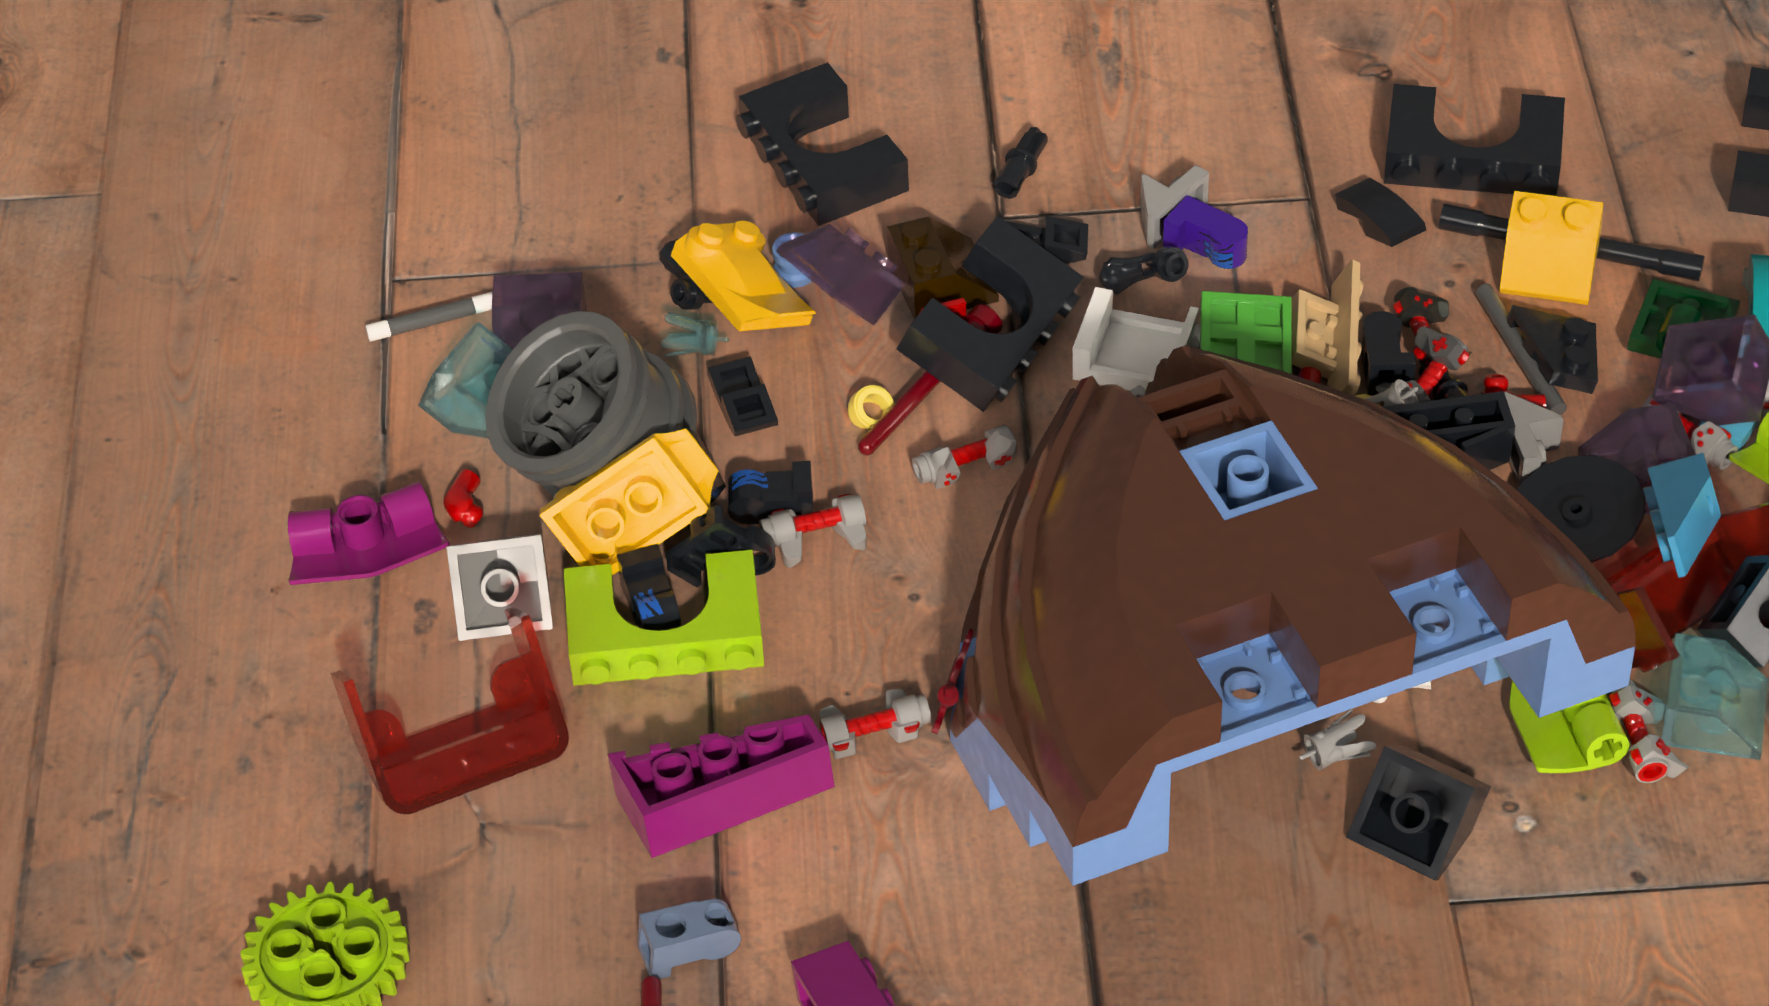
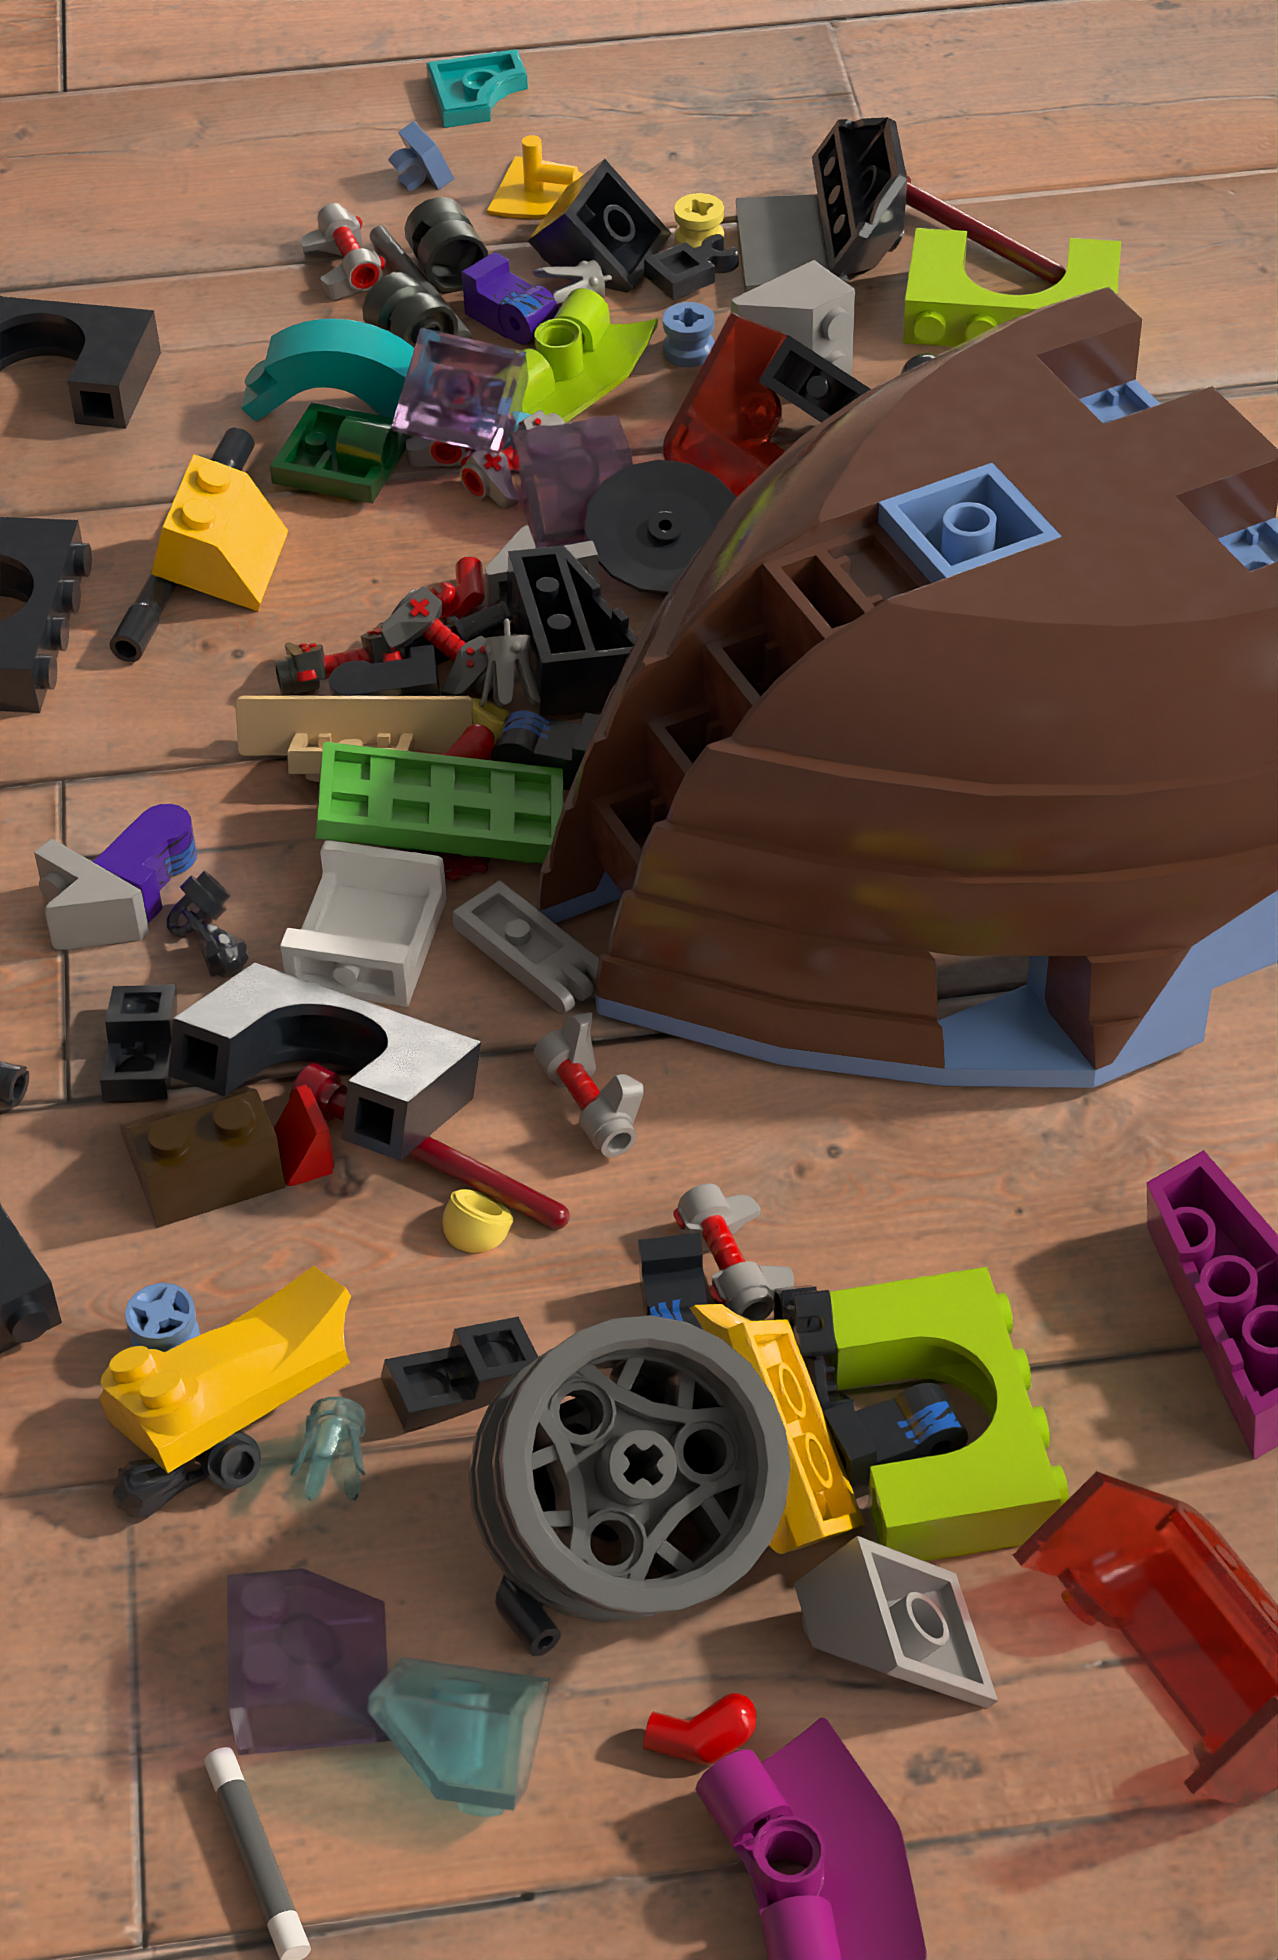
camera: 95 degrees left, 0 degrees up
clear purple slope [776,224,906,325] -> none
light grey piece [819,689,931,759] -> none
dark red piece [931,628,974,734] -> none
black slope [1335,178,1426,247] -> none
dark grey bar [1475,283,1567,415] -> none
black wing [1507,305,1598,394] -> none
dark azure slope [1643,453,1721,578] -> none

